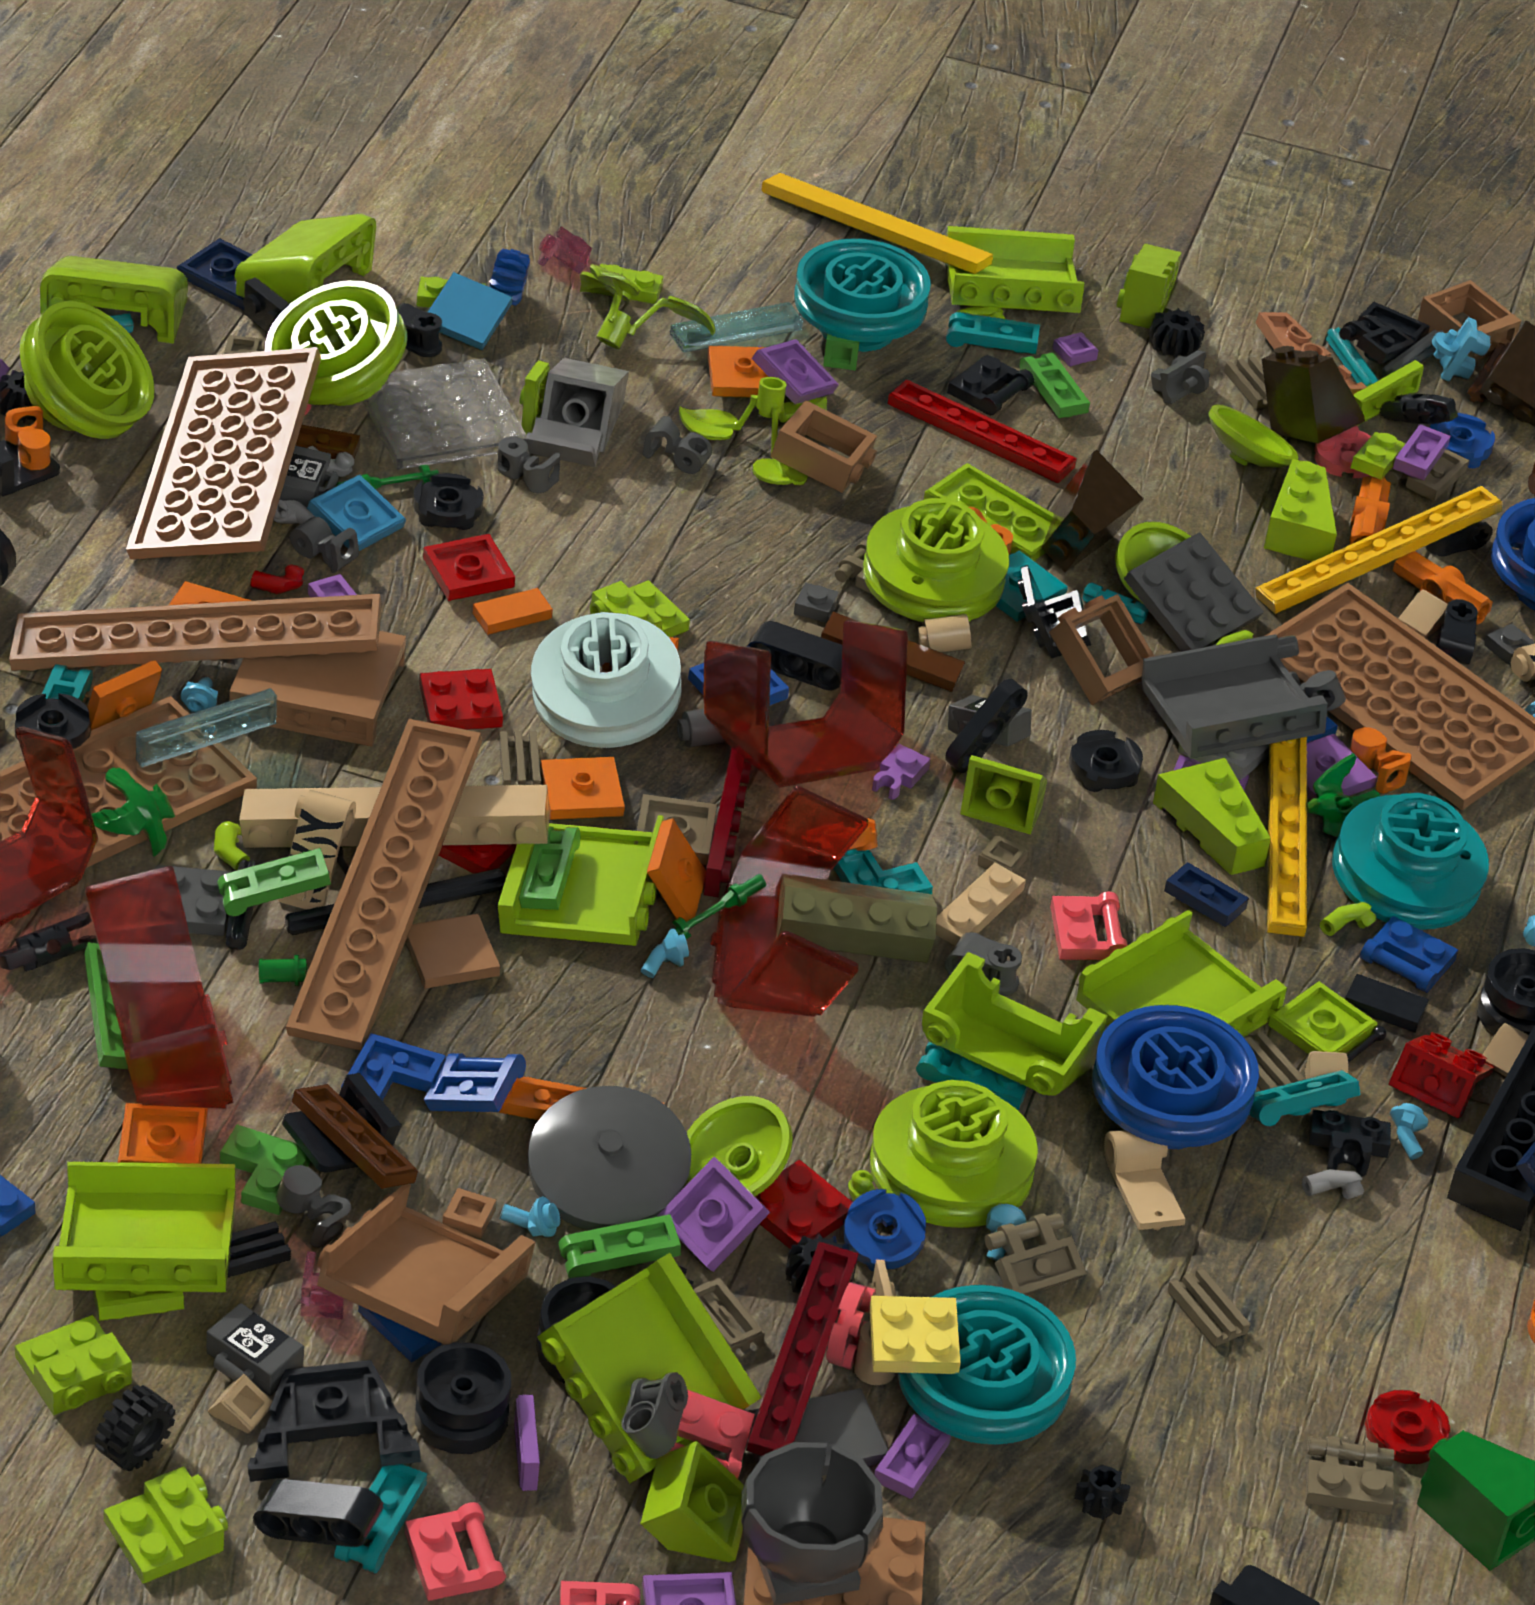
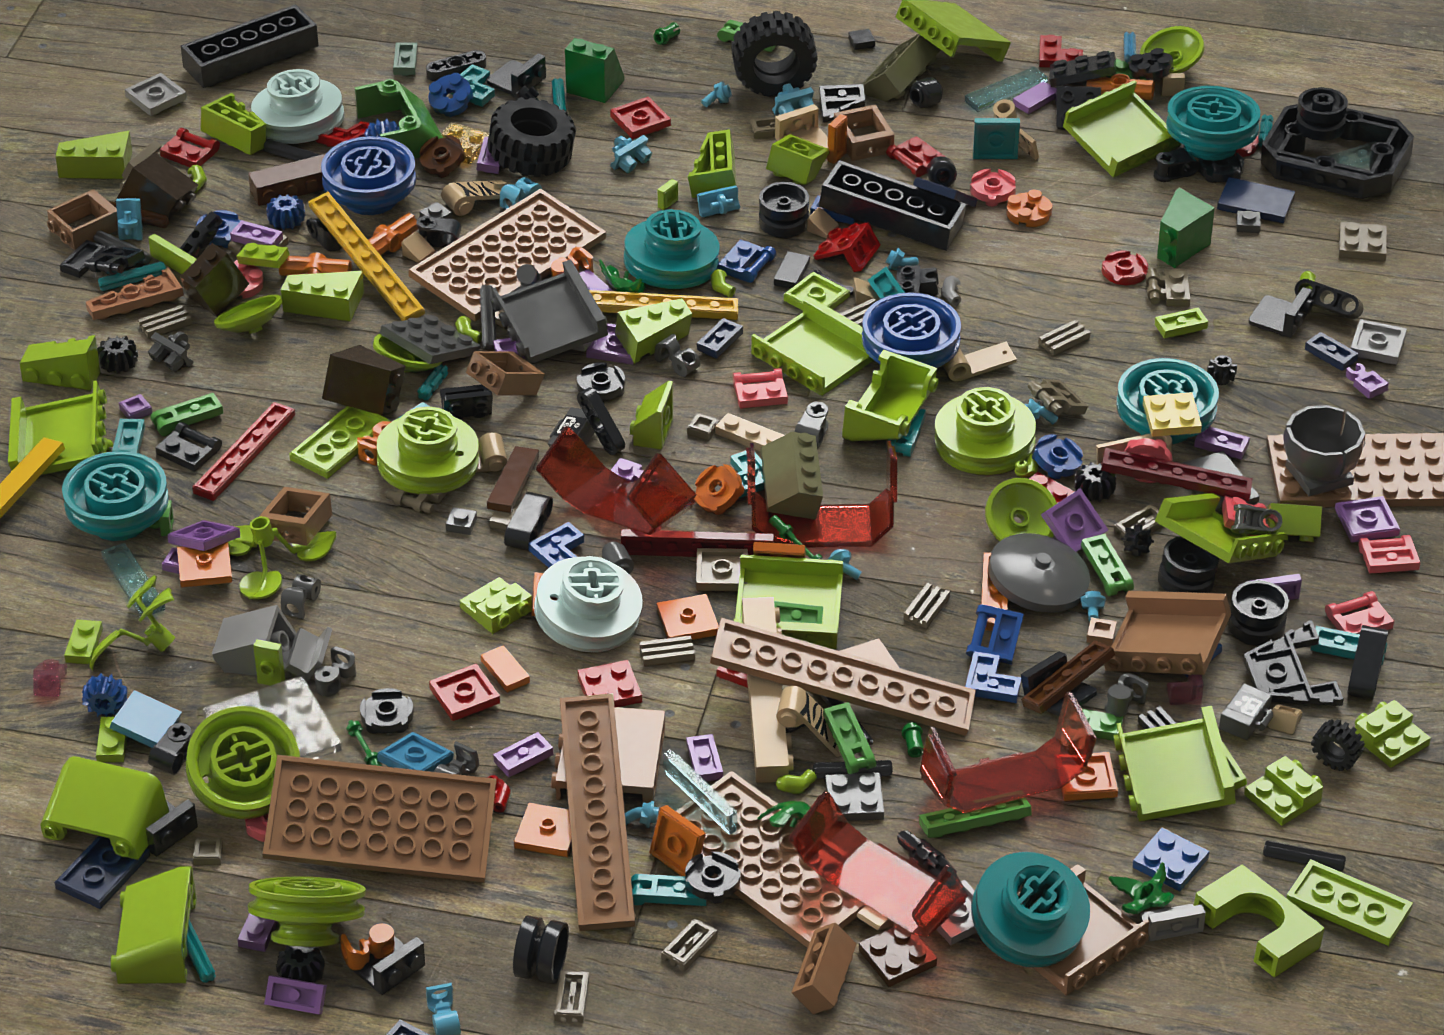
camera: 90 degrees left, 0 degrees up
none -> blue gear [266,194,306,230]
none -> dark grey leg [655,334,700,377]
none -> plate [686,734,723,783]
none -> dark tan tile [903,583,950,628]
none -> lime plate [1154,307,1208,339]

